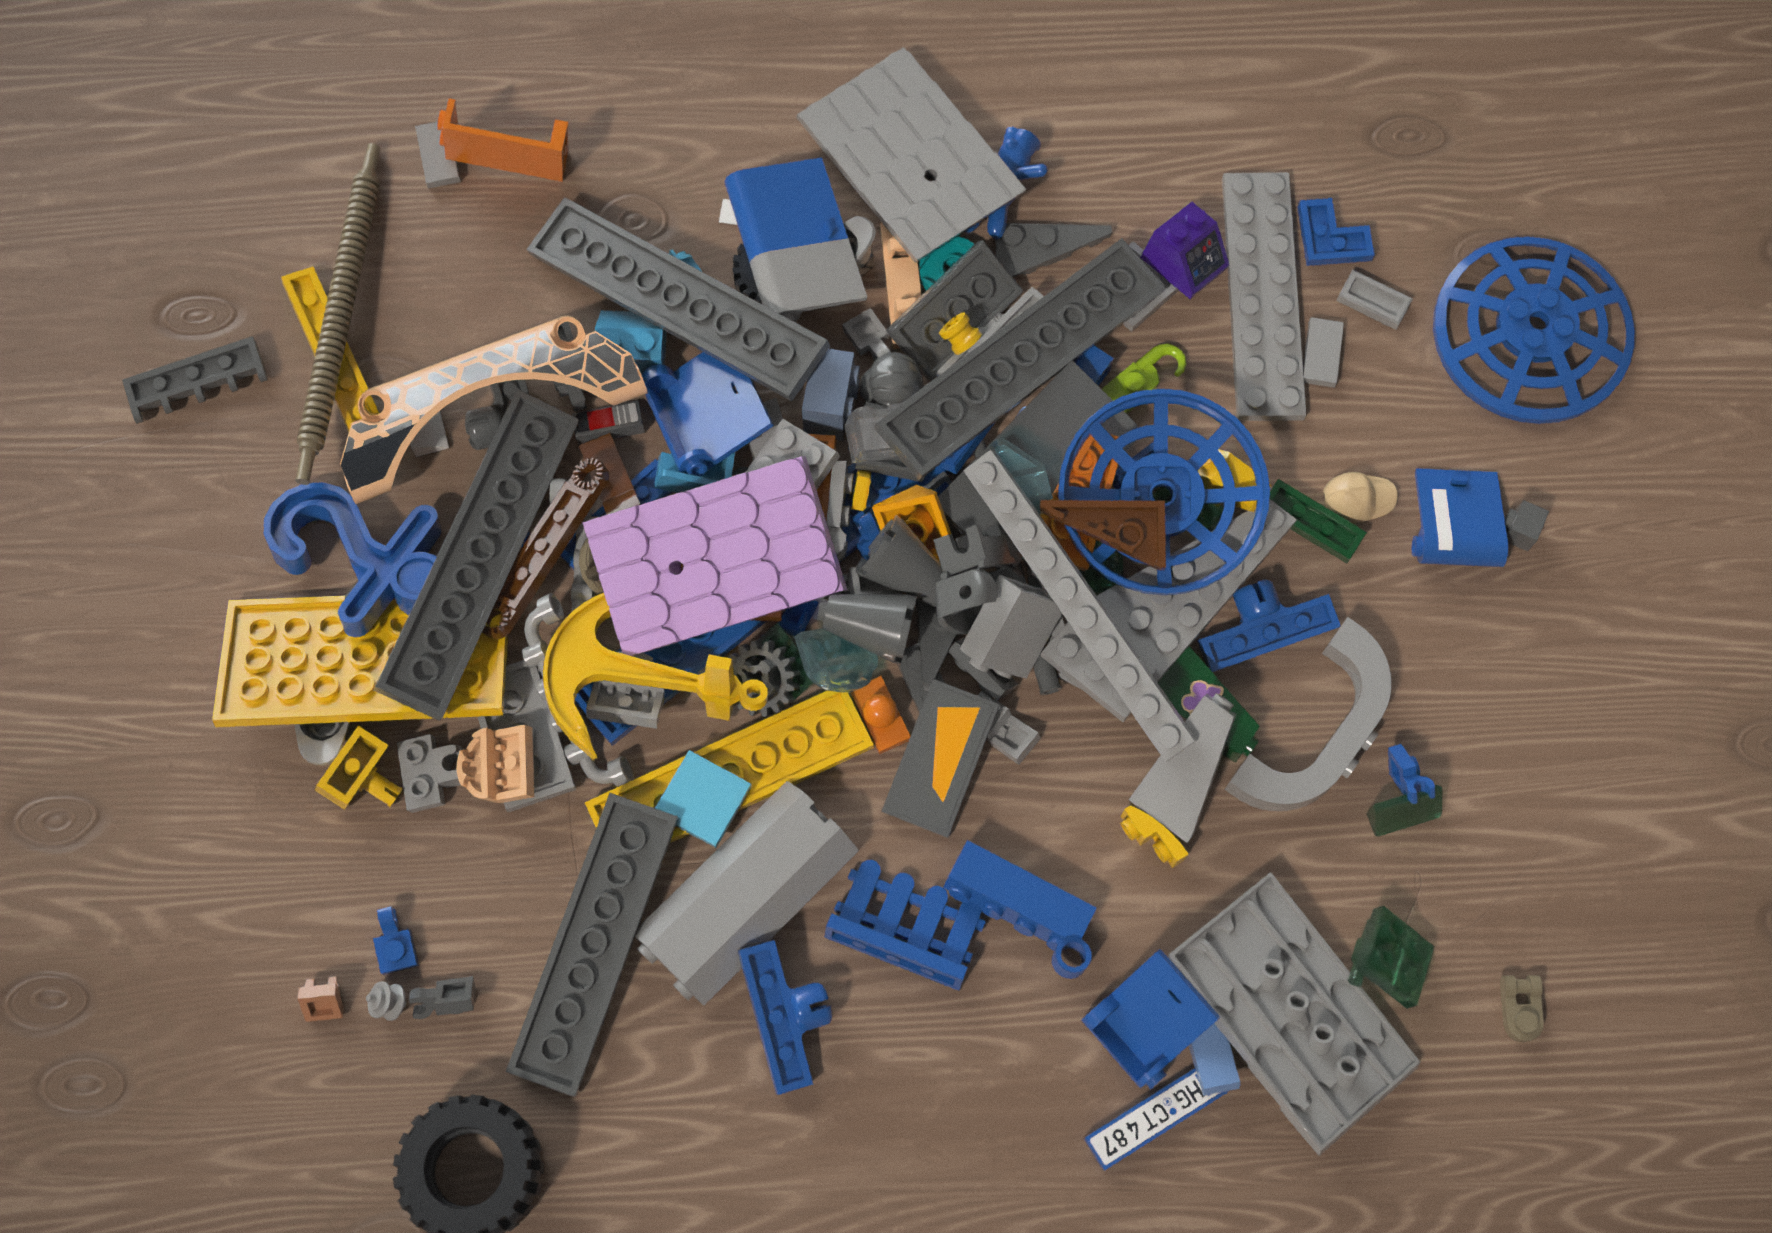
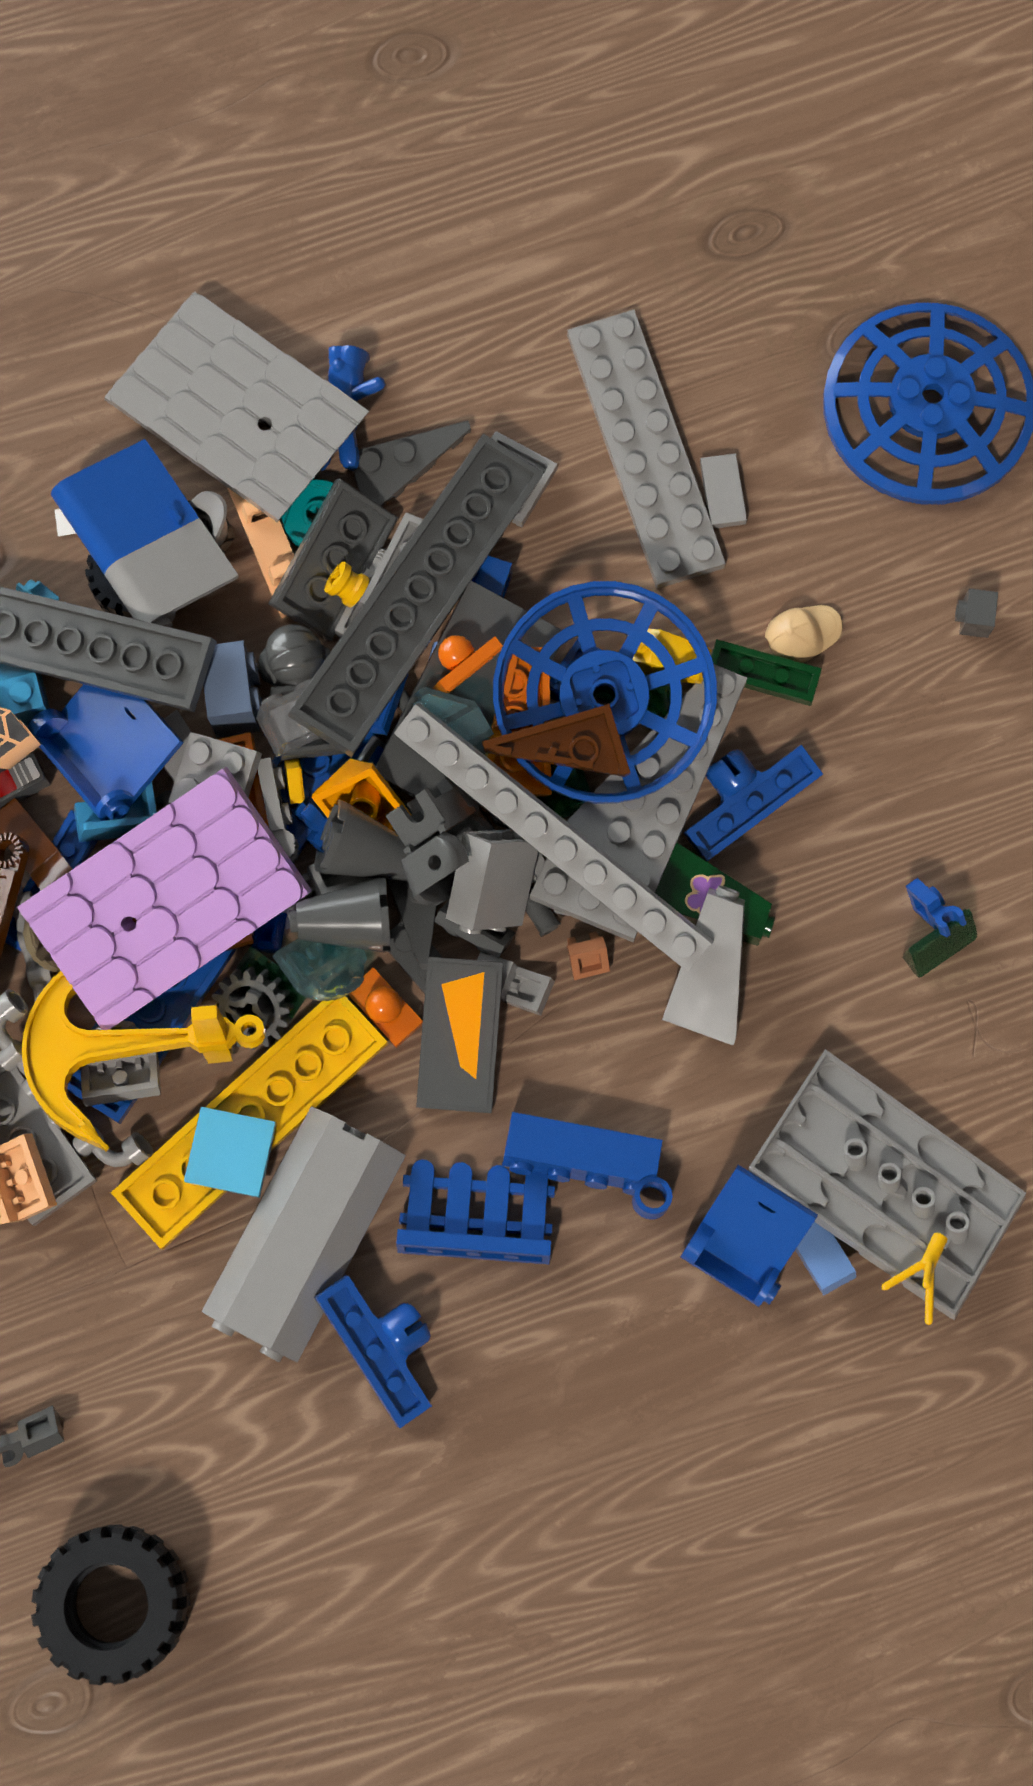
camera: 15 degrees left, 5 degrees up
dark grey plate [506,793,679,1097] -> none
light grey plate [842,308,891,361] -> none
tile [1084,1068,1229,1171] -> none
lime plate [1102,344,1187,414] -> none
yellow slope [1120,805,1189,868] -> none
dark purple slope [1140,202,1228,299] -> none
light grey arch [1224,617,1391,812] -> none
blue plate [1297,198,1374,266] -> none
light grey tile [1336,270,1413,330] -> none
clear green plate [1348,905,1435,1009] -> none
blue door [1411,469,1508,567] -> none
none -> orange tile [432,635,503,698]
none -> nougat tile [567,931,610,980]
none -> yellow plant [881,1233,948,1325]

